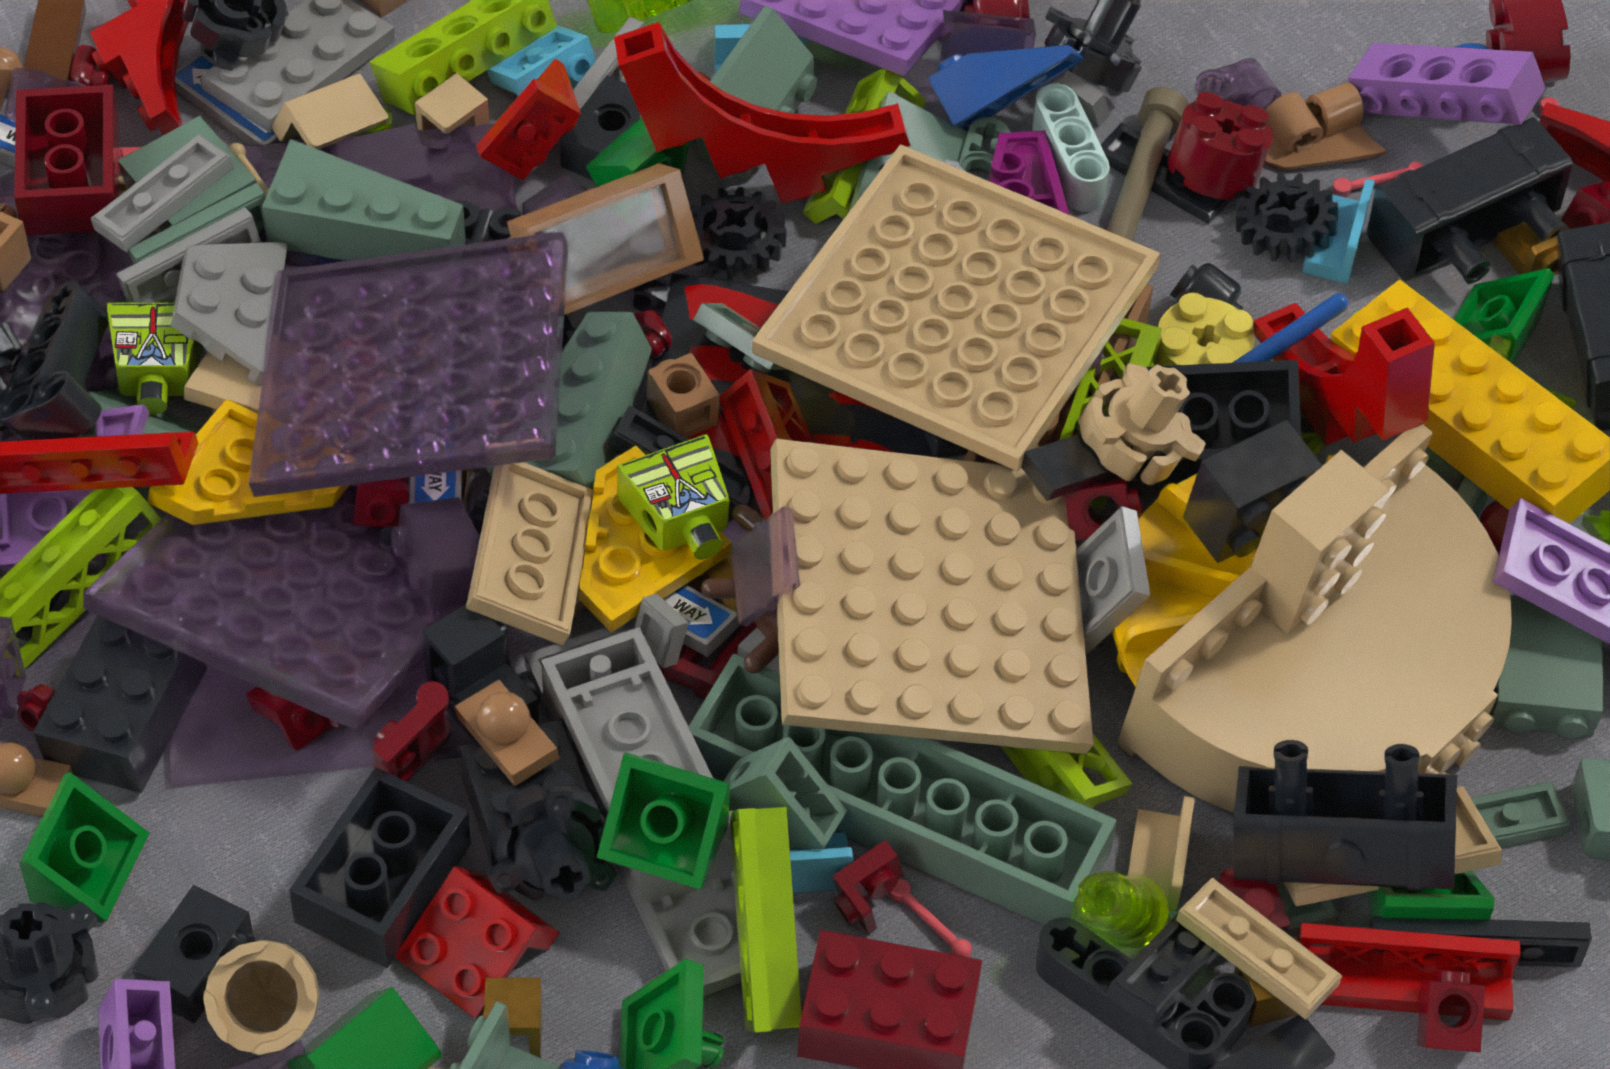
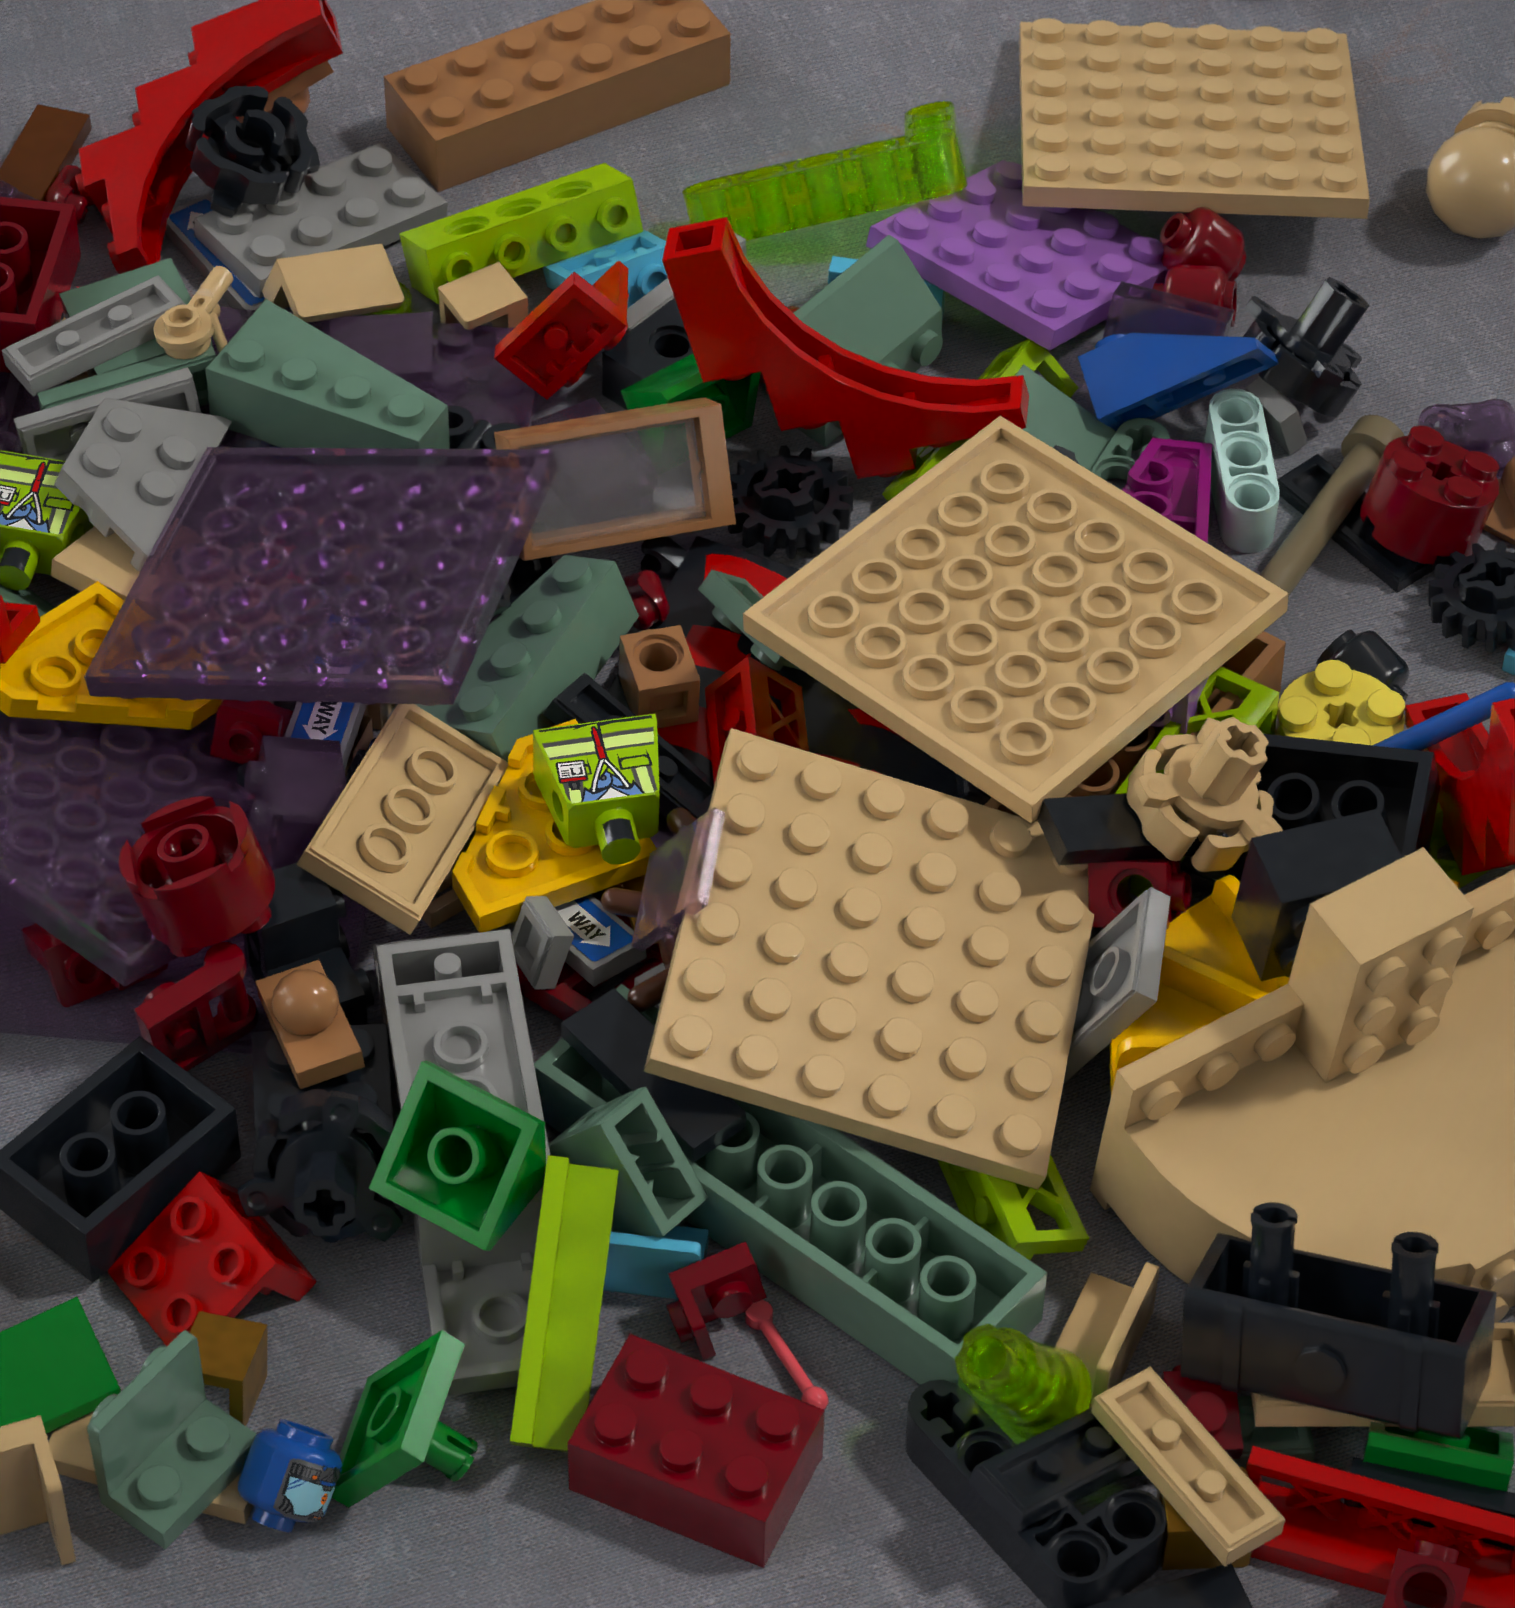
camera: 15 degrees right, 5 degrees down
none -> dark red brick [119,796,275,957]
none -> tan plate [153,266,233,359]
none -> black tile [561,988,746,1163]

